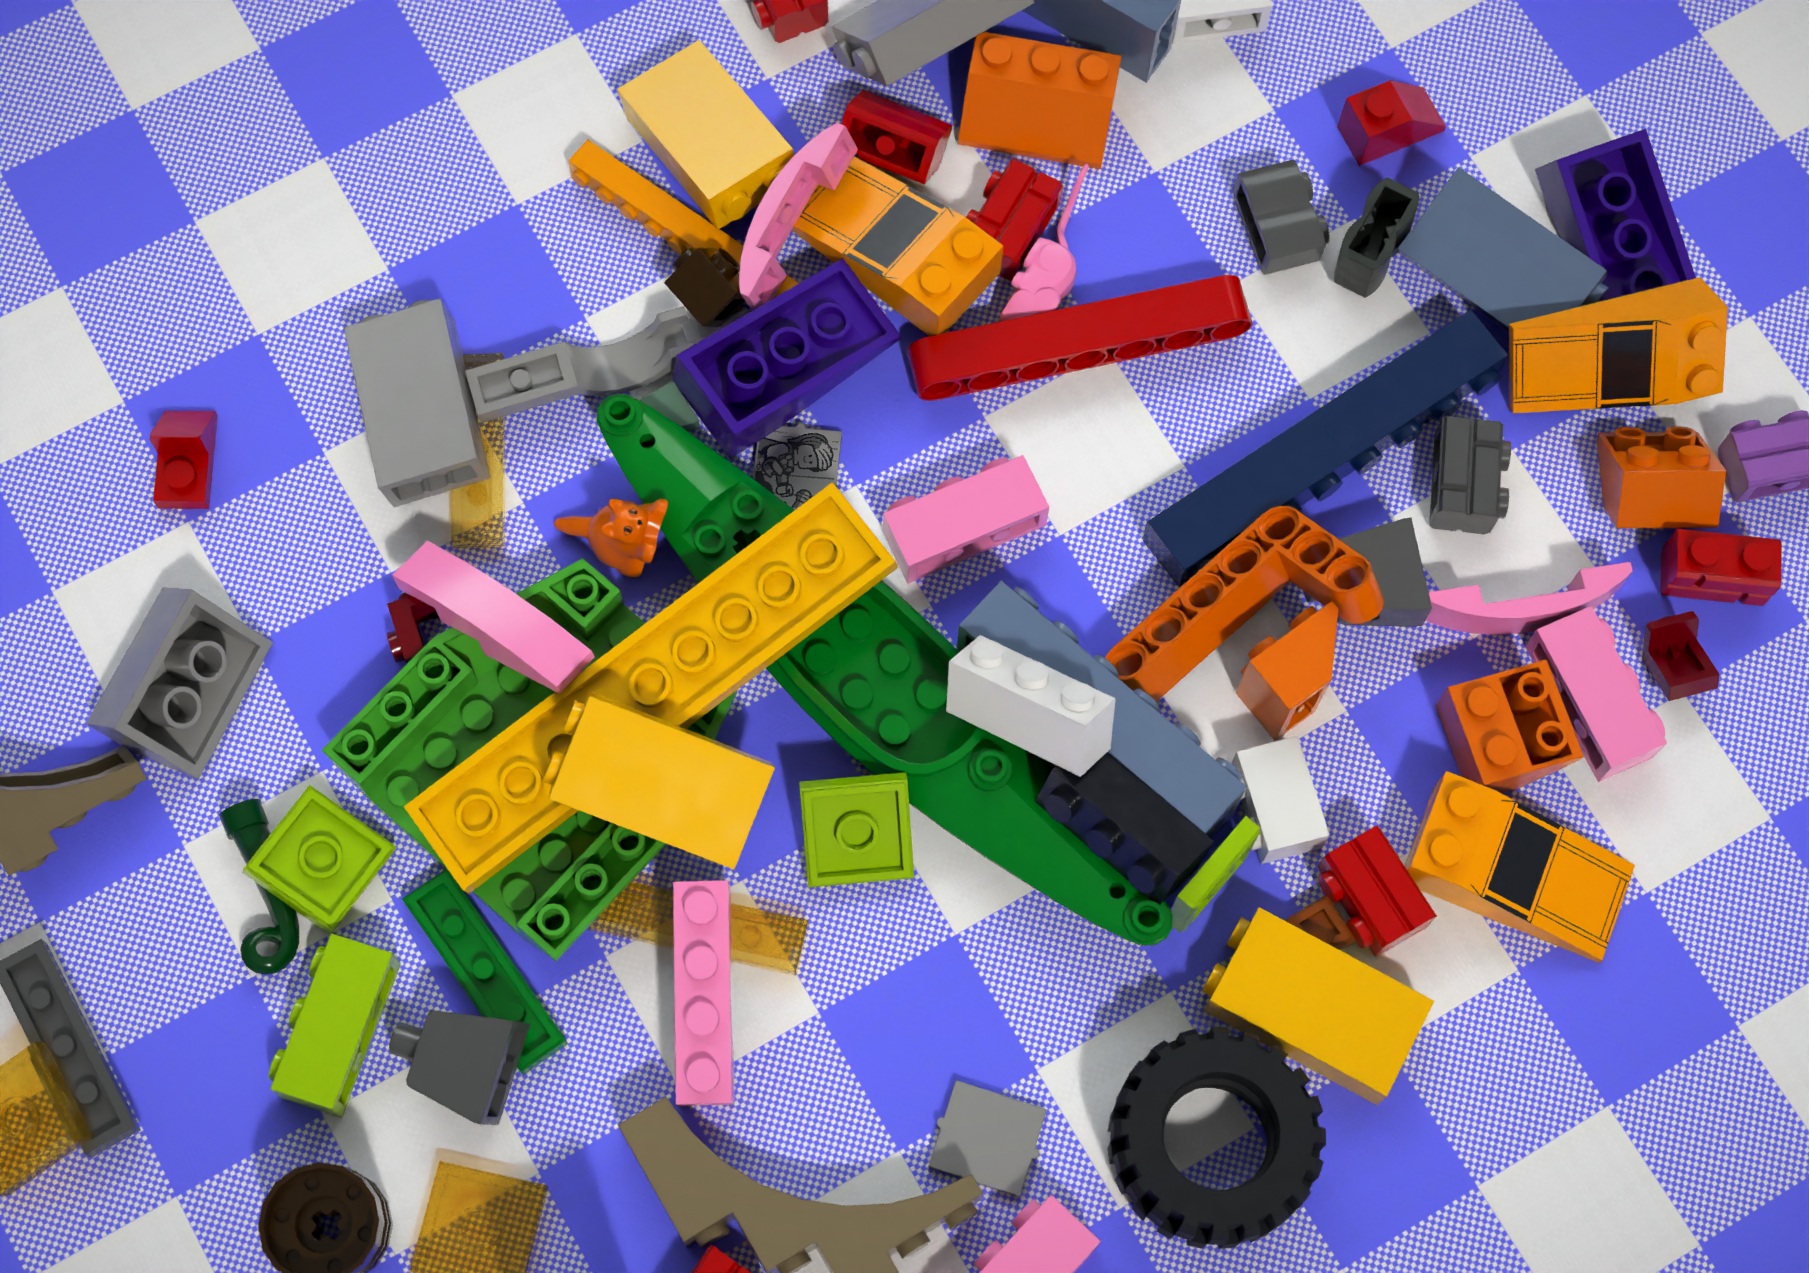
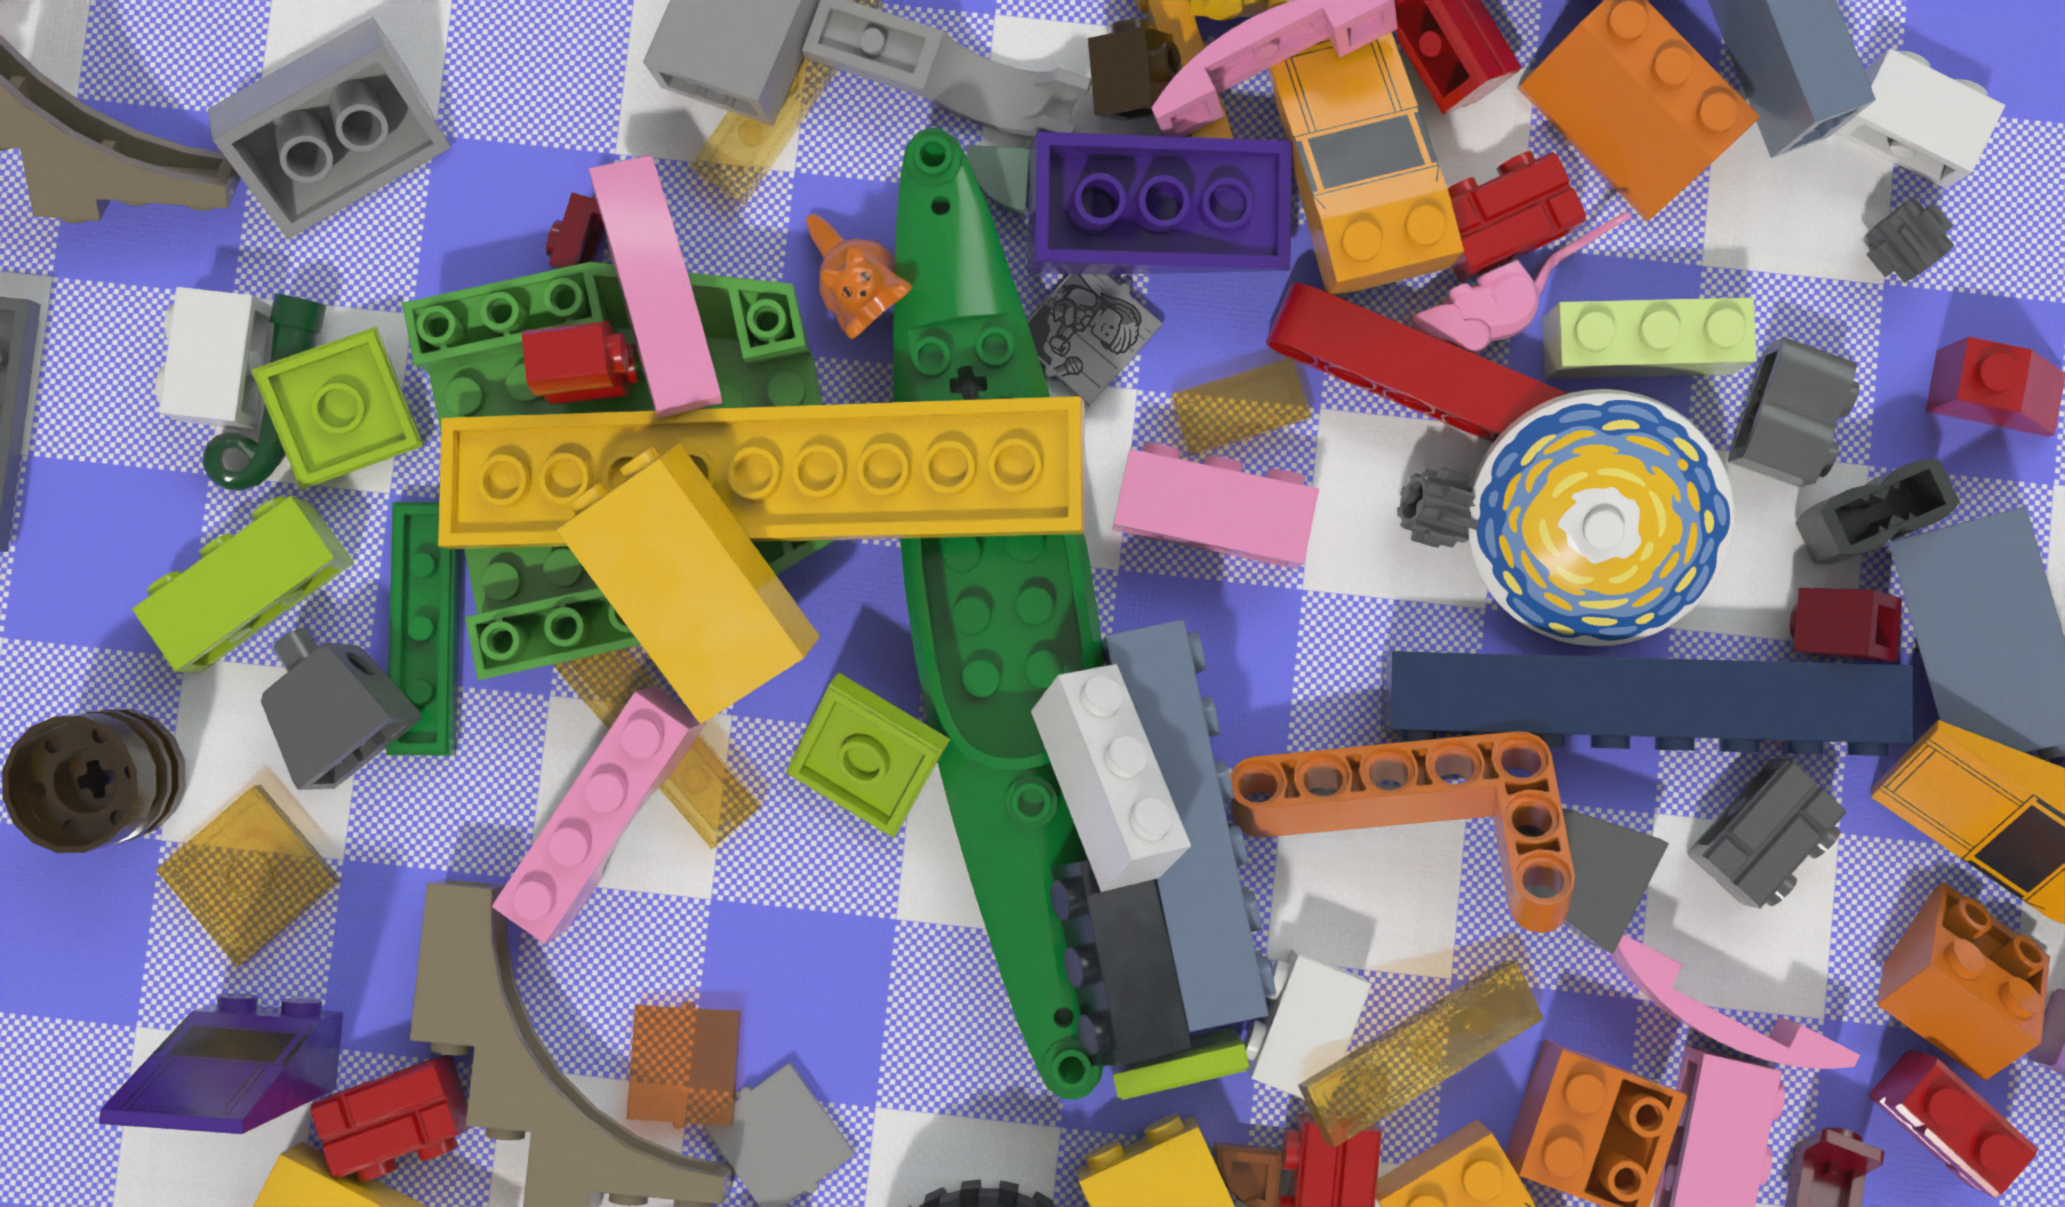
camera: 45 degrees right, 15 degrees up
orange slope [1236,601,1339,741] -> none
none -> white brick [155,287,273,431]
none -> red brick [522,321,641,405]
none -> clear orange piece [626,1001,742,1129]
none -> clear yellow tile [1171,357,1311,457]
none -> clear yellow tile [1298,960,1544,1147]
none -> dark grey gear [1397,467,1479,548]
none -> dish [1468,389,1735,646]
none -> yellowish green brick [1542,297,1757,379]
none -> dark red brick [1789,588,1902,662]
none -> dark grey gear [1865,197,1955,283]

